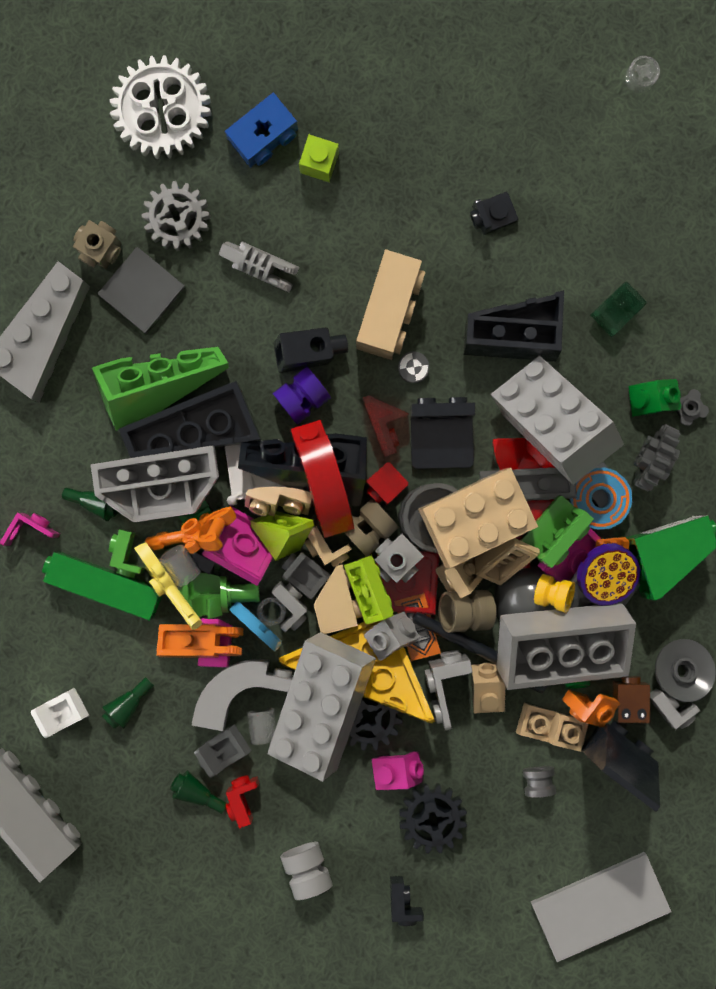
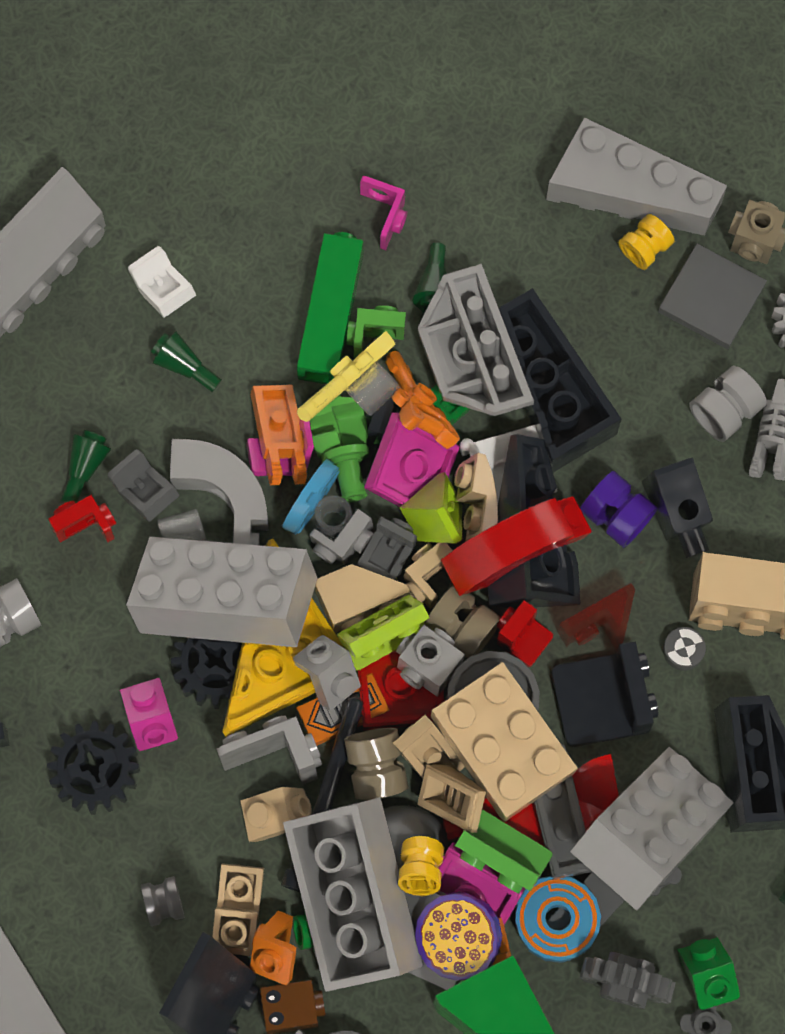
camera: 80 degrees right, 15 degrees down
bright green wedge [92,347,229,430] -> none
none -> yellow wheel [618,214,675,270]
none -> light grey wheel [689,365,767,442]

